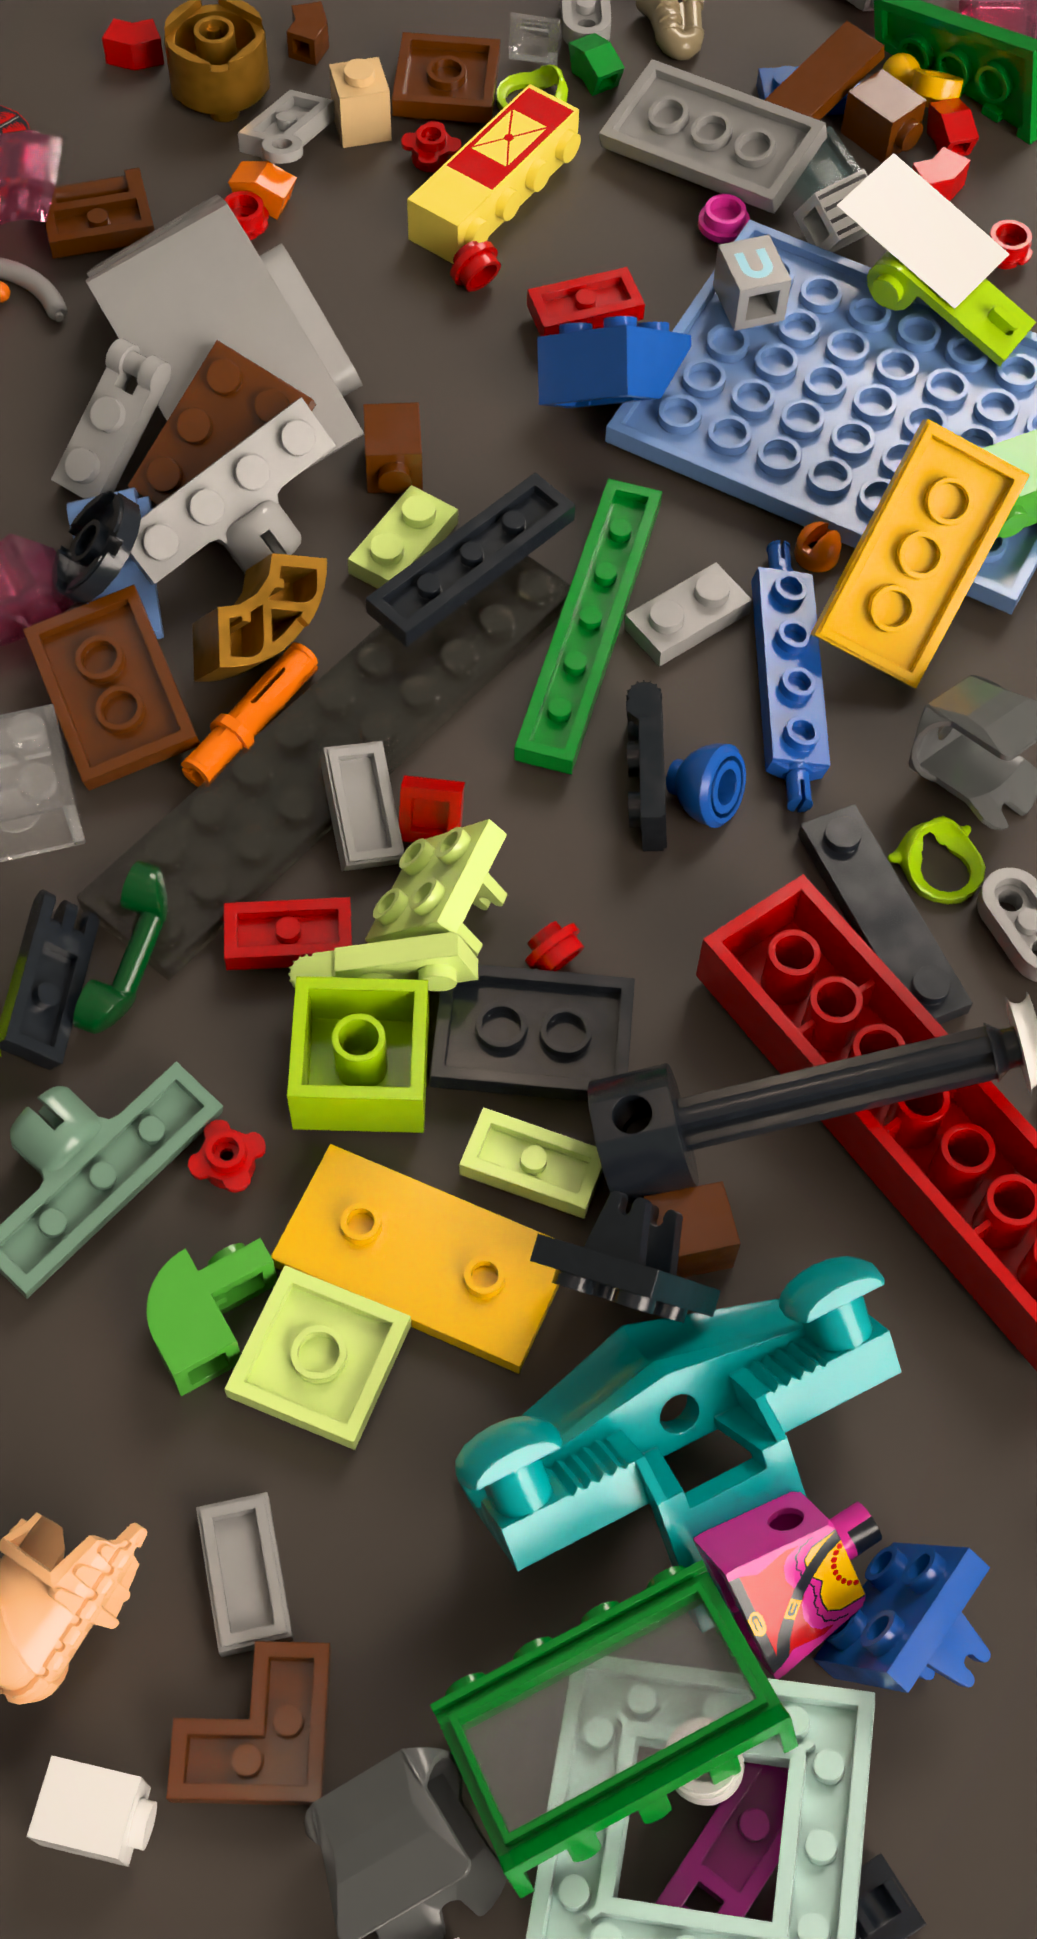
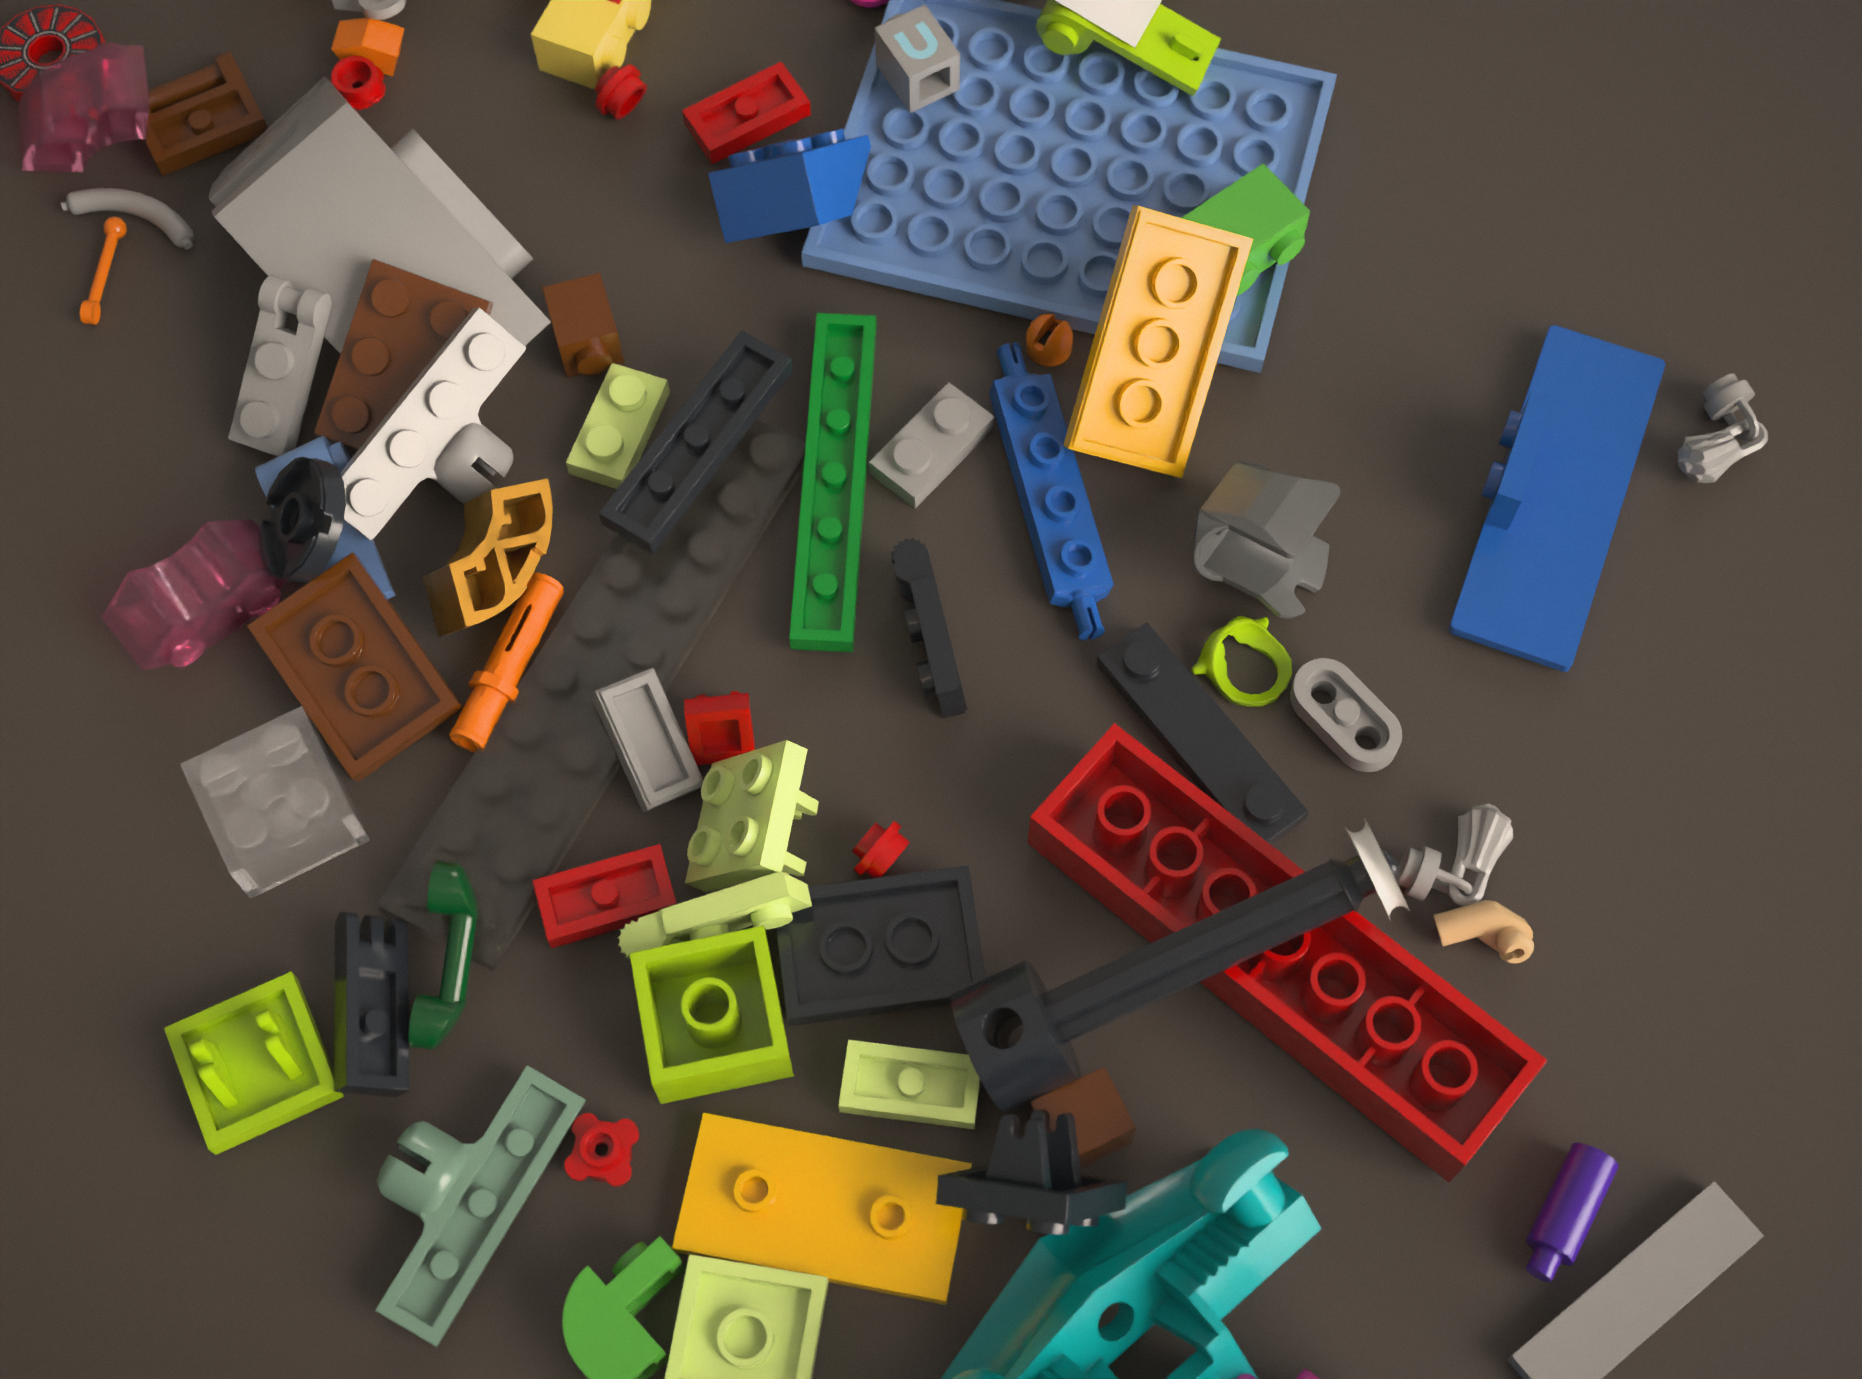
camera: 10 degrees left, 5 degrees up
blue brick [666,743,746,828] -> none

